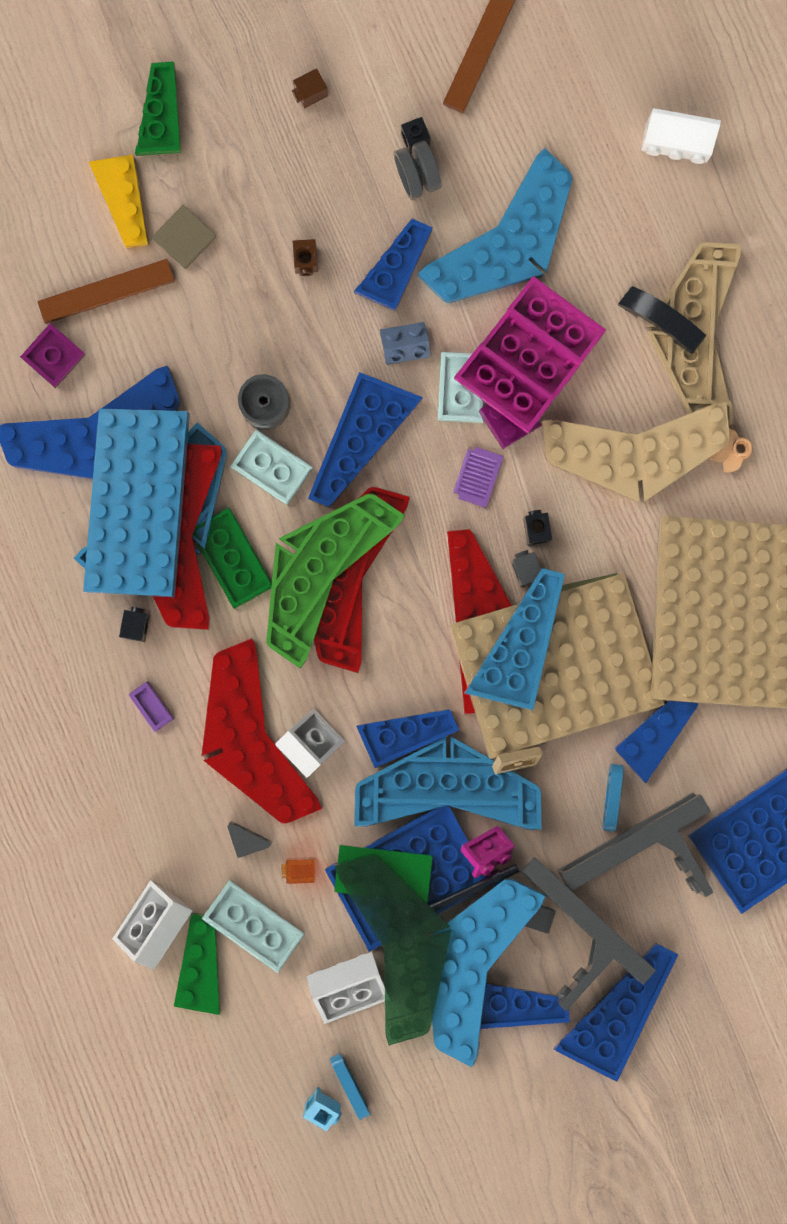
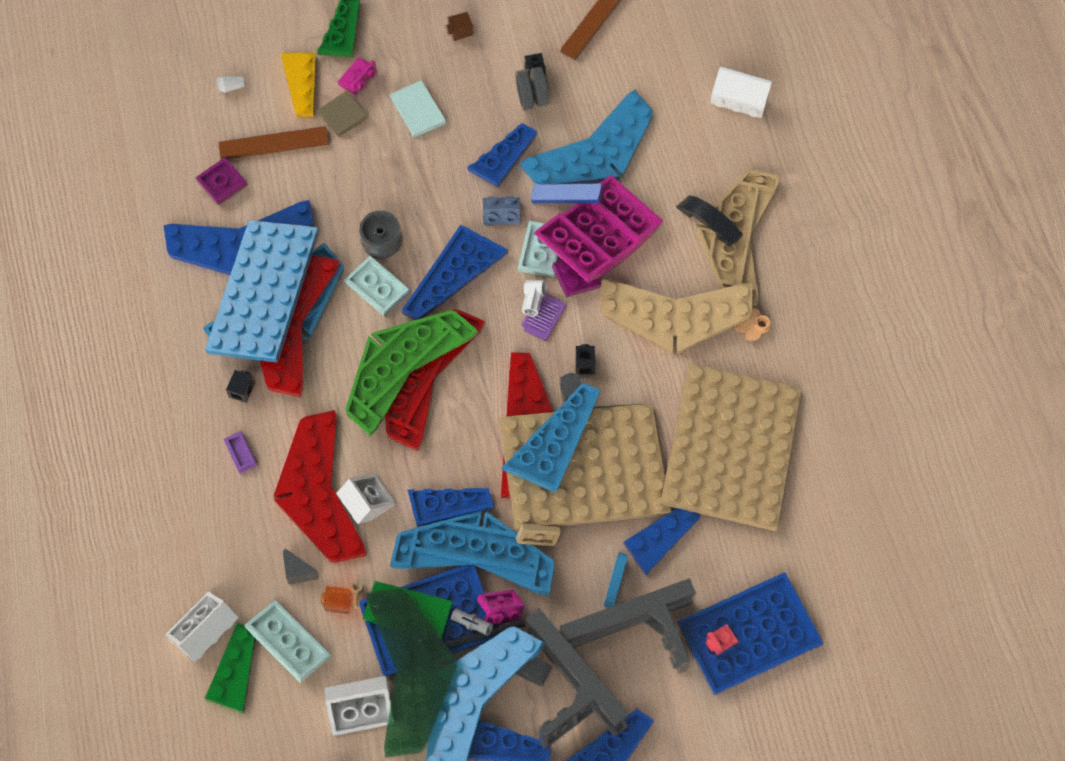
camera: 15 degrees right, 20 degrees down
green tile [193,507,272,609] -> none
reddish brown brick [293,239,318,276] -> none
none -> white cone [217,75,244,93]
none -> dark pink bracket [338,57,377,95]
none -> tan hand [351,582,363,608]
none -> light aqua tile [390,80,446,138]
none -> light grey pin [451,608,493,636]
none -> white piece [522,280,547,317]
none -> tile [530,184,604,203]
none -> coral bracket [706,624,738,656]

